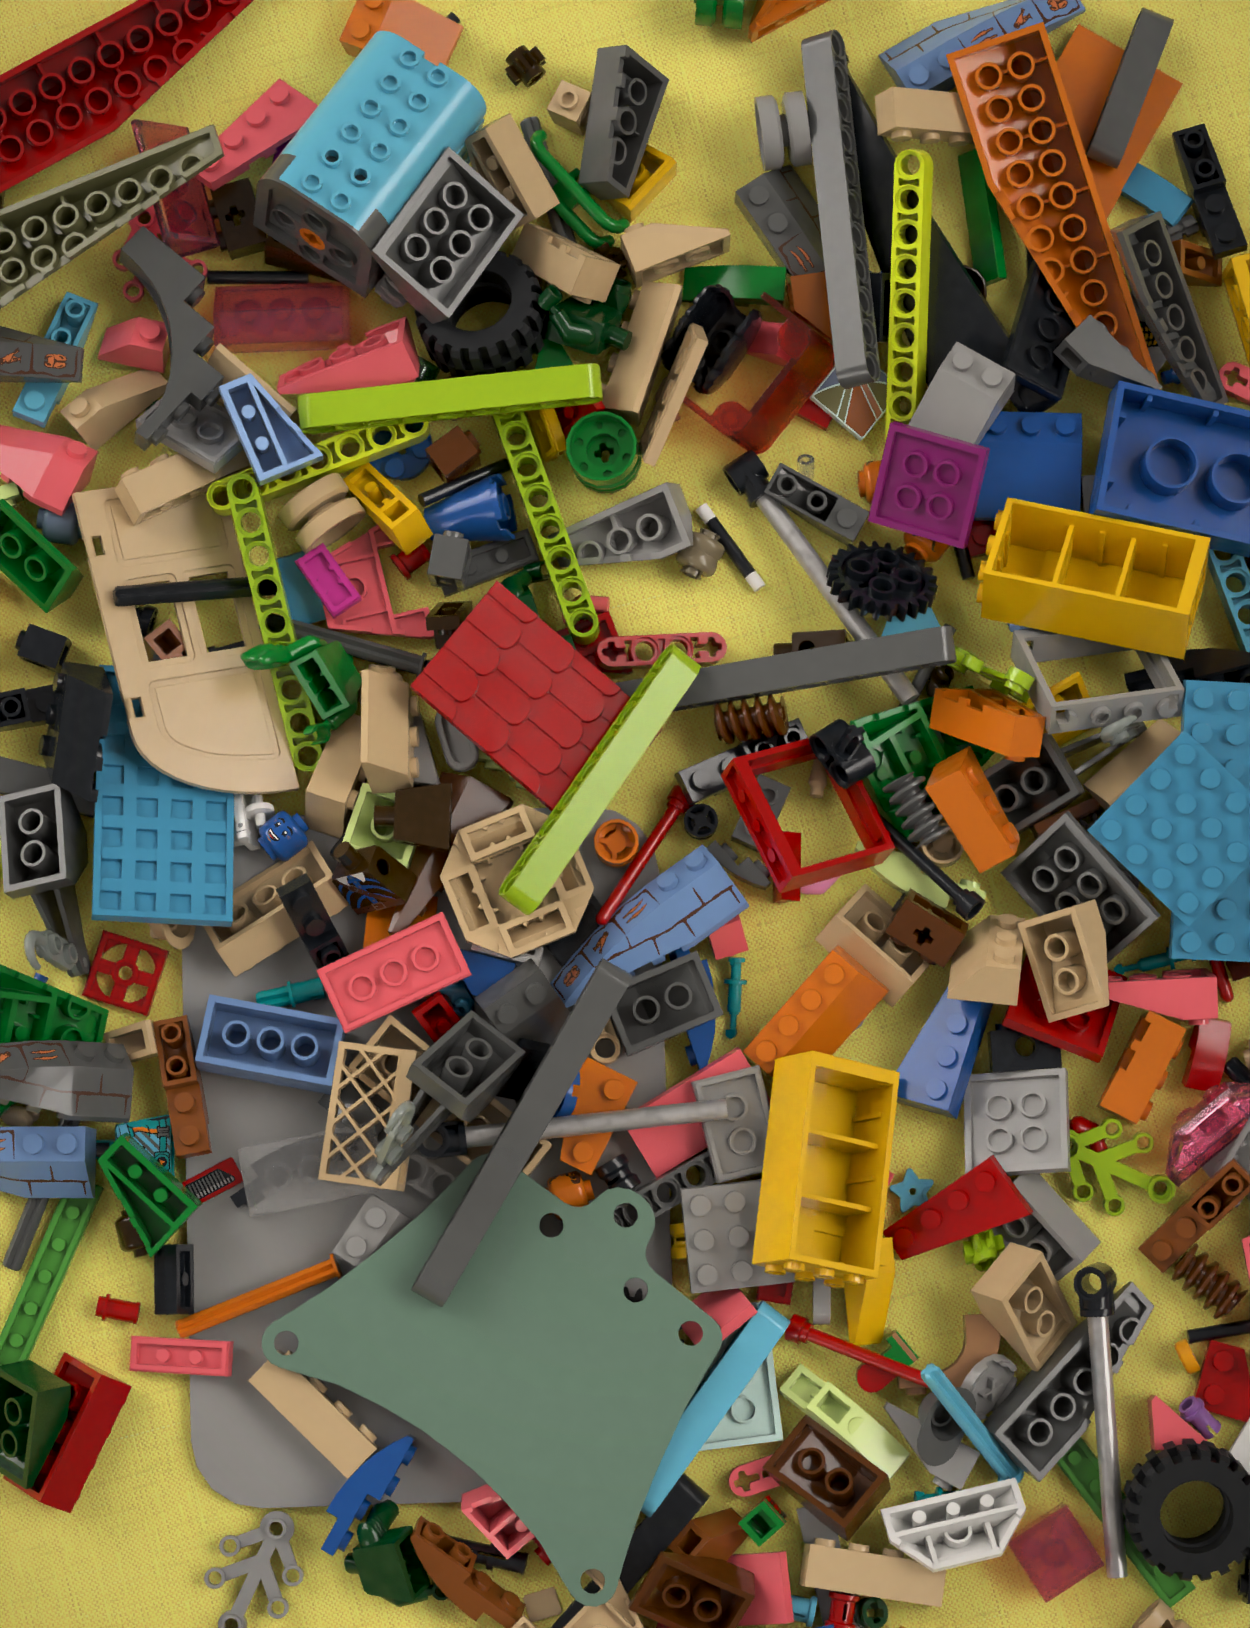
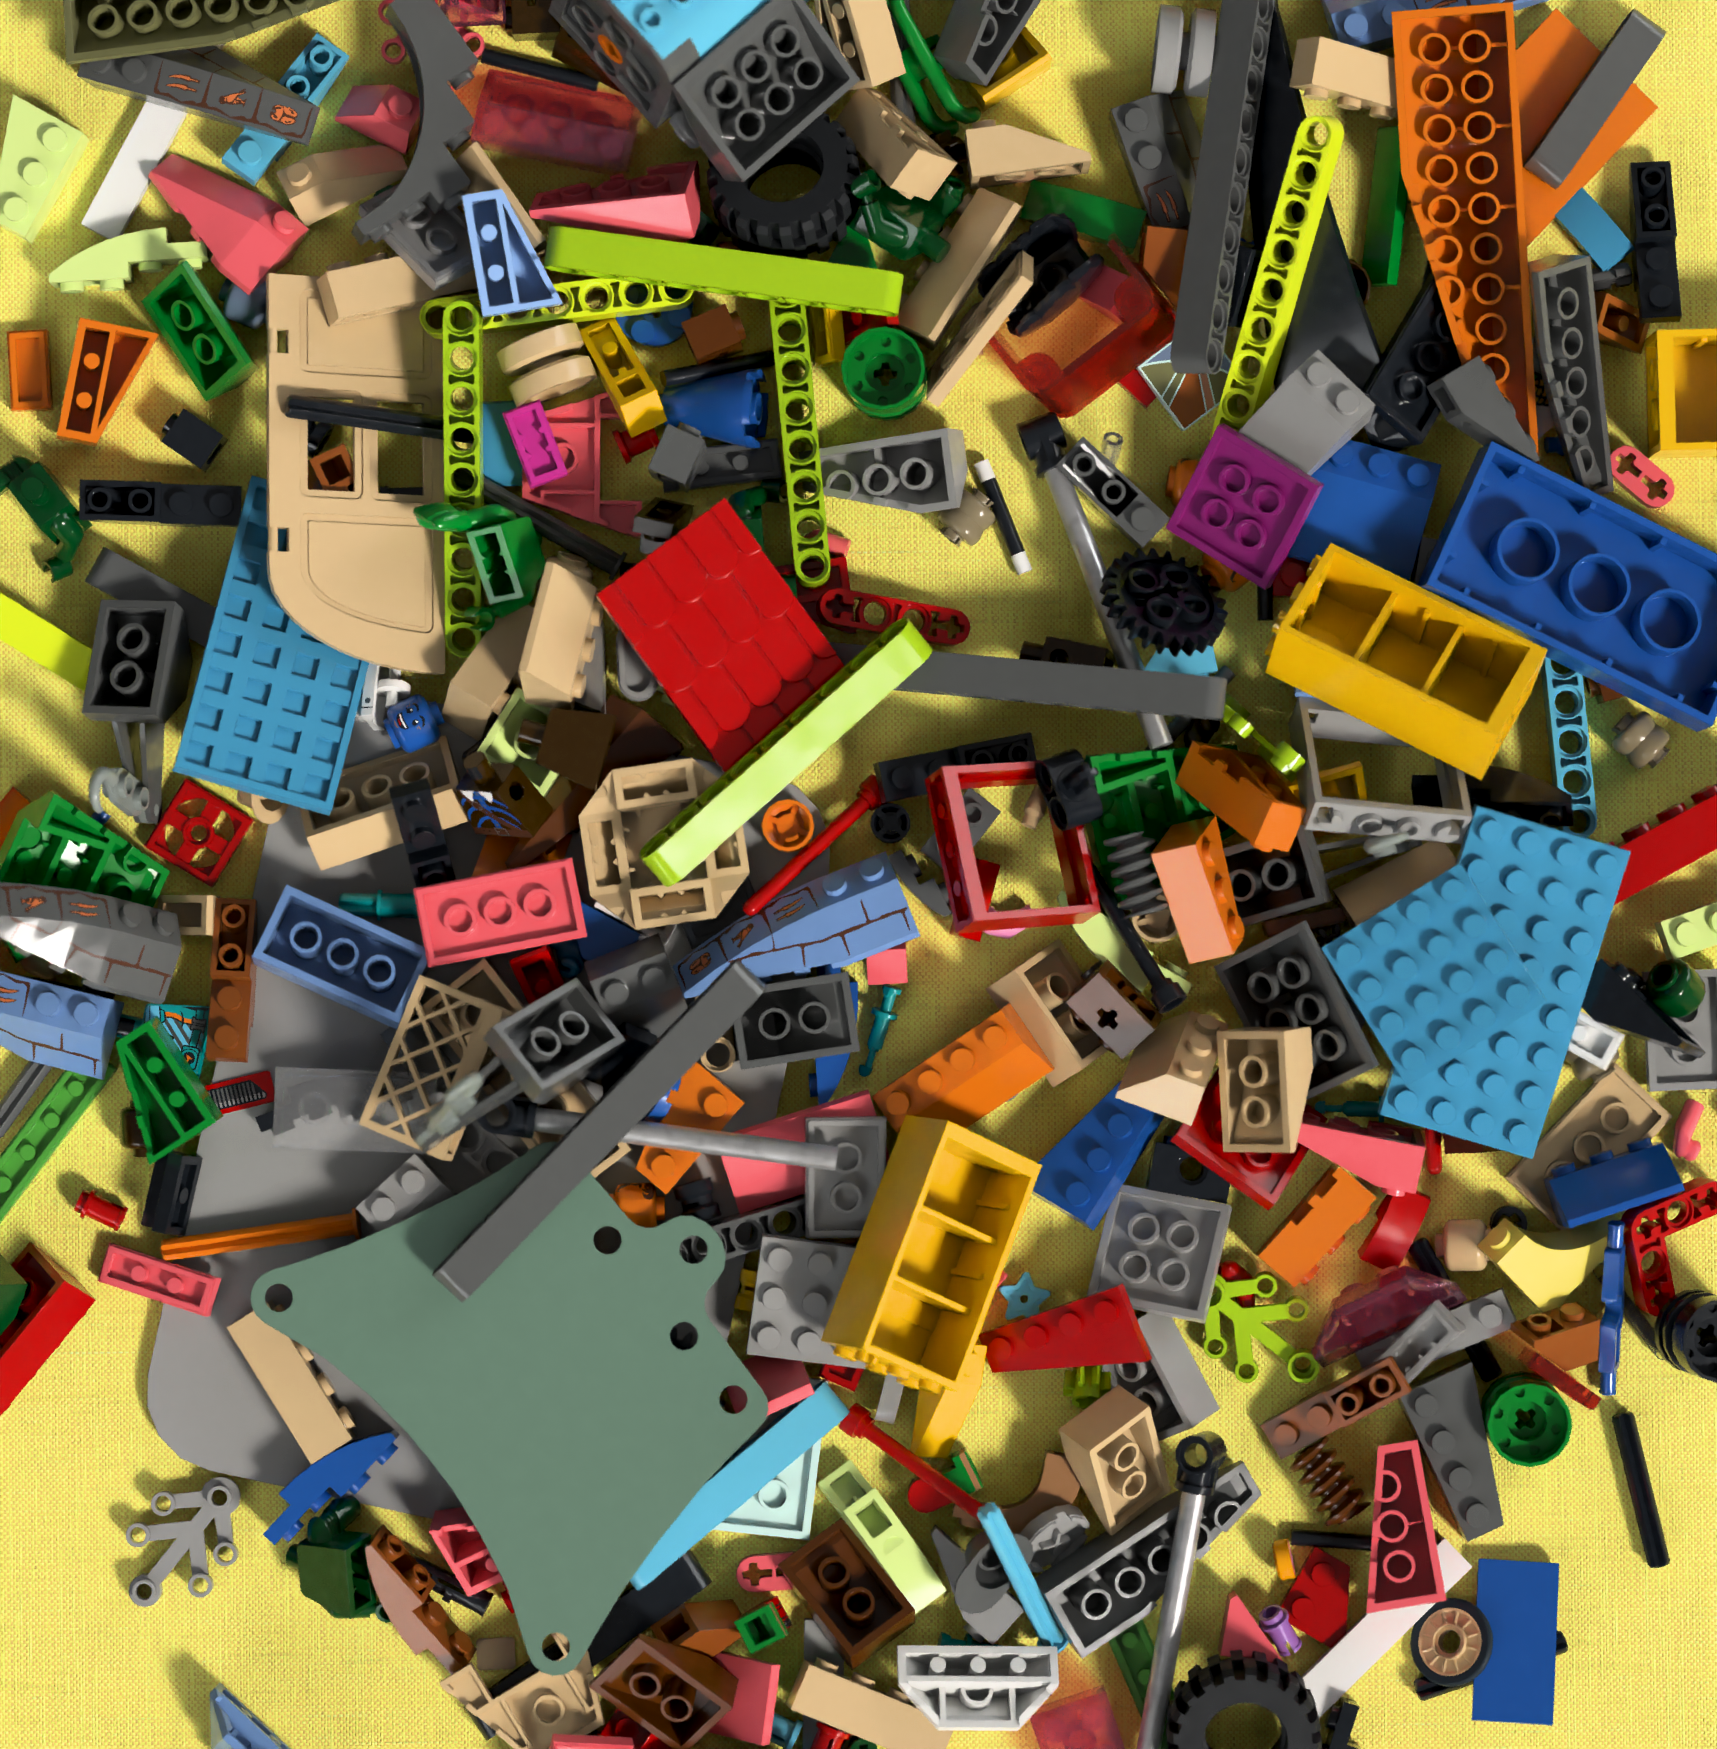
camera: 10 degrees right, 5 degrees up
black wedge [39,661,113,802] -> none
reddish brown piece [714,693,789,745] -> none

